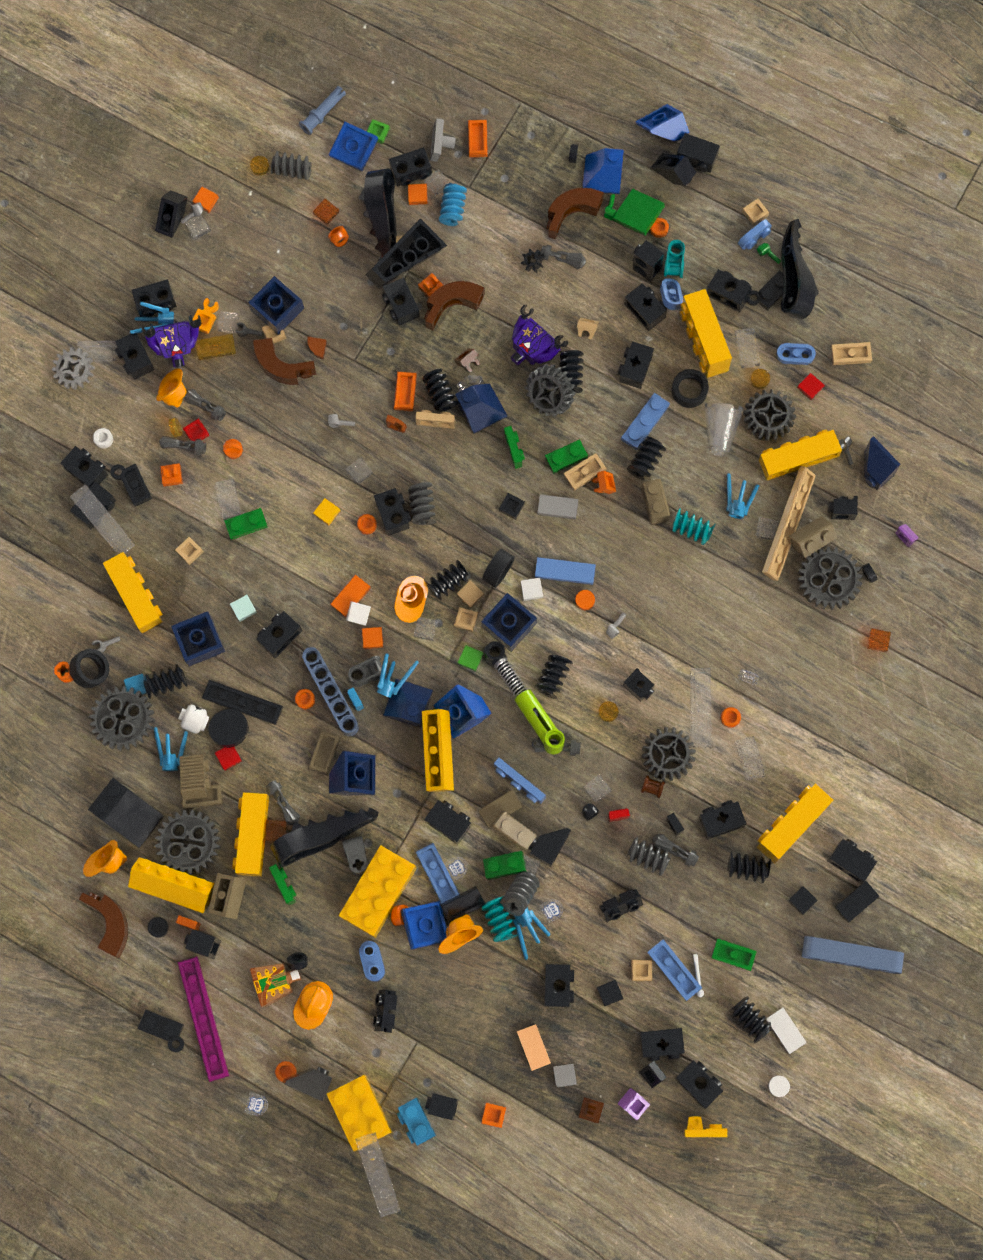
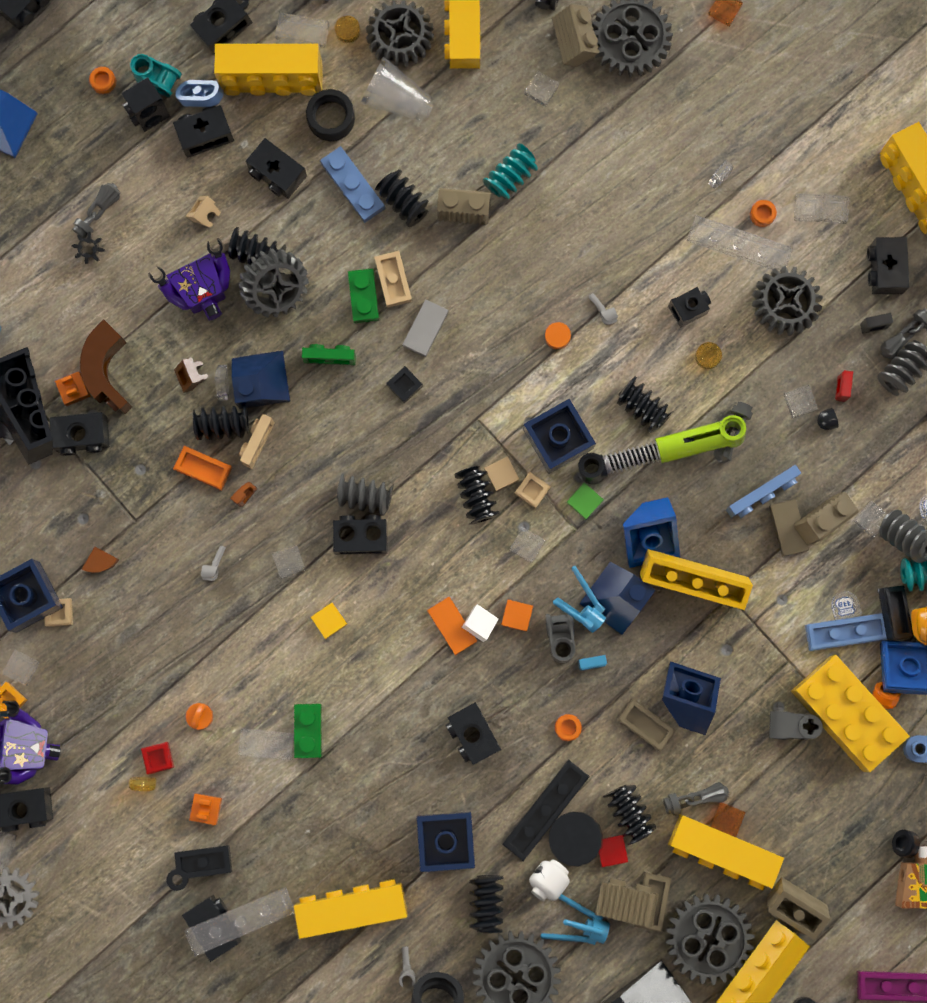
camera: 75 degrees left, 5 degrees up
black brick [60,446,108,489] -> none
white tile [93,428,113,449] -> none
dark azure tile [124,673,147,695] -> none
light orange piece [156,368,187,408] -> none
dark grey piece [159,436,206,455] -> none
tan tile [175,537,204,565] -> none
orange tile [176,916,201,931] -> none
dark grey piece [184,389,226,421] -> none
black brick [184,929,221,960] -> none
clear yellow plate [196,334,236,361] -> none
light aqua tile [230,595,257,622] -> none
dark grey hand [235,322,263,337] -> none
reddish brown arch [253,338,317,385] -> none
green plate [269,864,297,905] -> none
black animal [270,808,379,867] -> none
sand blue beam [302,647,359,736] -> none
orange tile [357,514,377,535] -> none
light orange piece [394,576,428,623] -> none
black brick [424,800,472,845] -> none
black tyre [482,549,515,588] -> none
green plate [483,851,527,880] -> none
white tile [521,578,543,601] -> none
black slope [529,828,571,867] -> none
medium blue tile [535,557,596,585] -> none
reddish brown arch [546,188,604,239] -> none
orange tile [592,470,616,494] -> none
green hand [604,194,617,220] -> none
green tile [613,188,665,236] -> none
reddish brown bush [641,775,665,799] -> none
black slope [651,153,697,186] -> none
dark azure plant [726,473,759,519] -> none
tan tile [762,466,816,581] -> none
none -> black piece [603,785,656,845]

